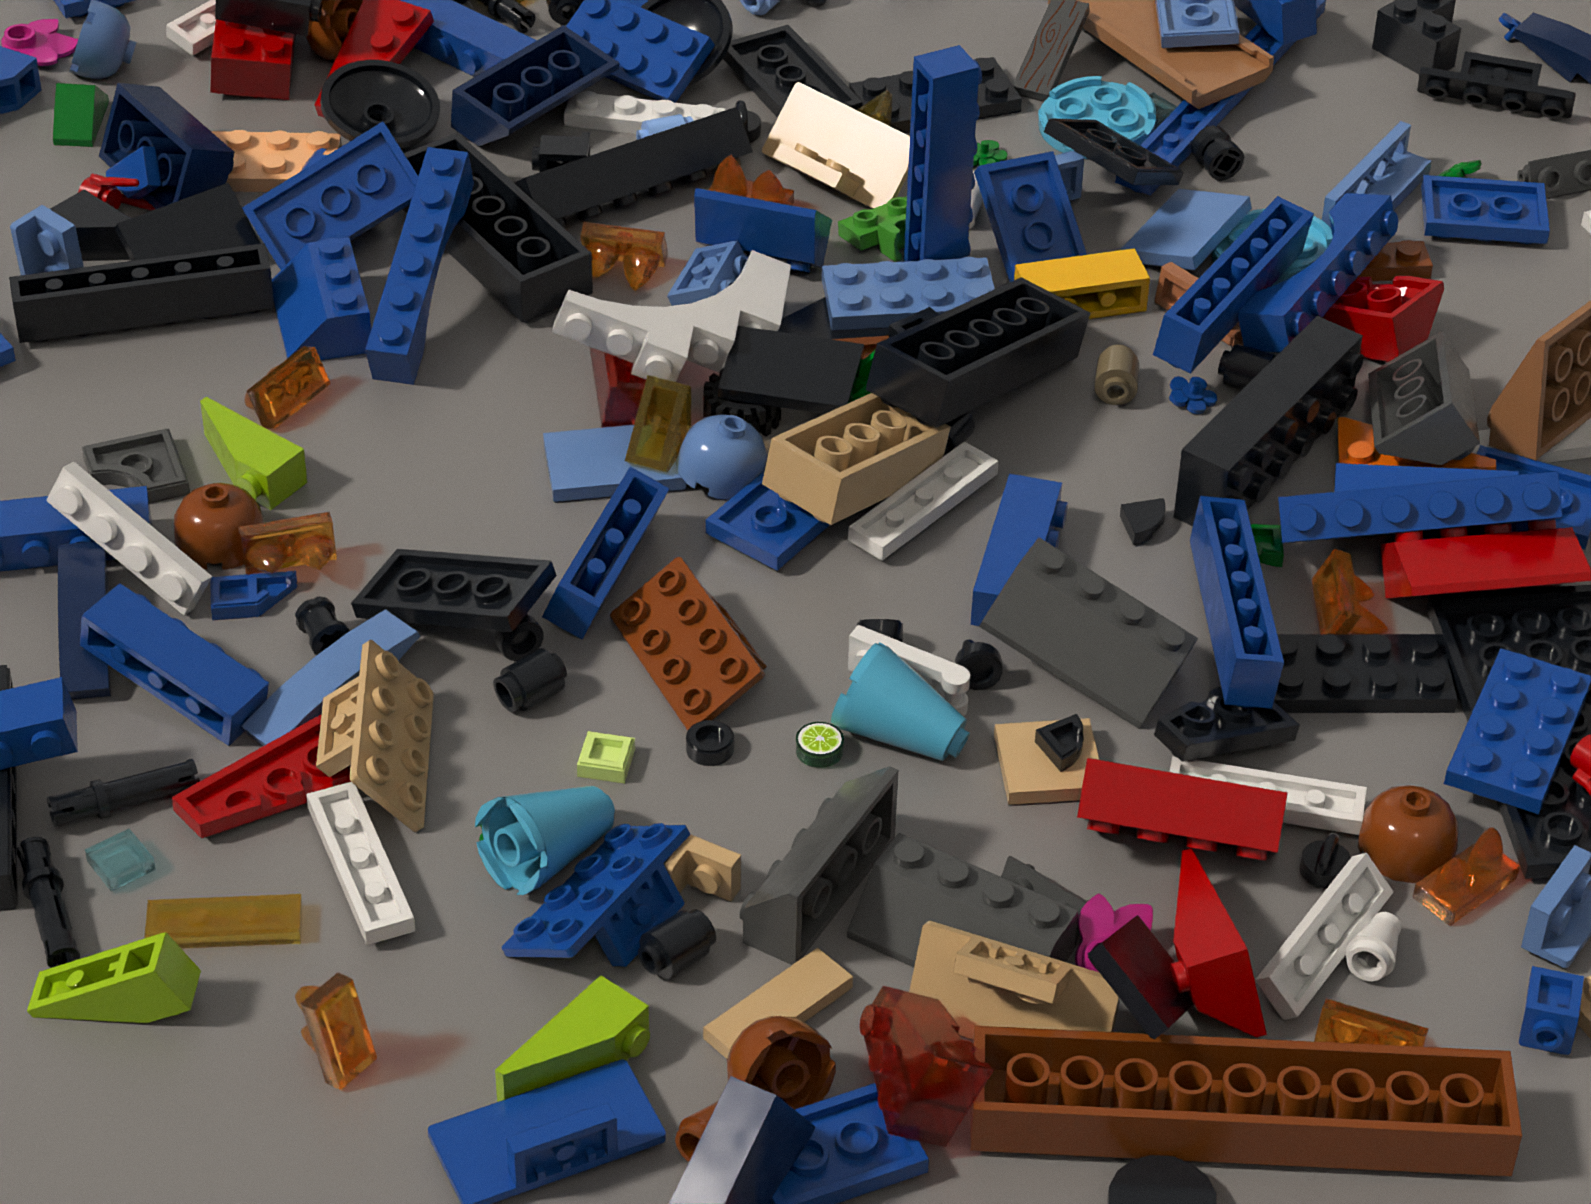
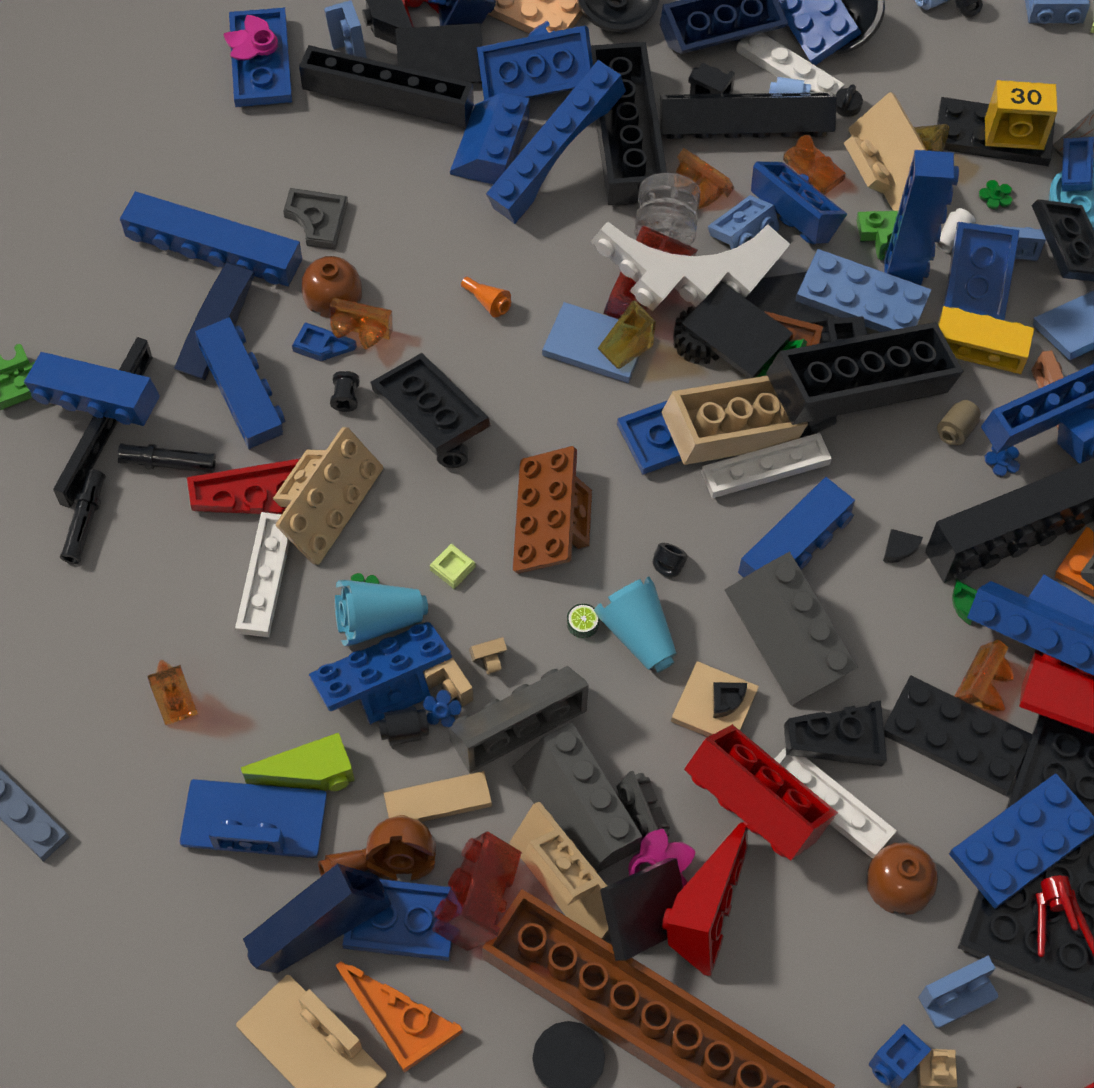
camera: 30 degrees right, 20 degrees up
lime slope [27,932,201,1023] -> none
white plate [46,462,212,615] -> none
clear light blue tile [85,828,156,891] -> none
clear yellow tile [144,894,303,948] -> none
lime slope [200,397,307,510] -> none
medium blue slope [241,609,420,746] -> none
clear orange tile [244,346,331,429] -> none
black brick [493,648,567,712] -> none
blue brick [542,466,670,639] -> none
medium blue cylinder [676,415,767,500] -> none
black tile [686,720,734,766] -> none
black plate [723,25,863,118] -> none
white plate [848,625,970,716] -> none
black tile [955,639,1003,690] -> none
blue brick [1190,496,1284,709] -> none
black brick [1218,344,1276,390] -> none
white plate [1255,853,1394,1020] -> none
black tile [1300,833,1351,888] -> none
clear orange tile [1314,998,1429,1047] -> none
white cone [1345,912,1402,981] -> none
clear orange tile [1413,827,1520,926] -> none
none -> blue plant [423,690,462,727]
none -> orange cone [461,277,511,318]
none -> tan tile [469,637,507,674]
none -> clear wheel [634,173,701,252]
none -> yellow brick [985,80,1057,150]
none -> blue tile [1062,137,1094,192]

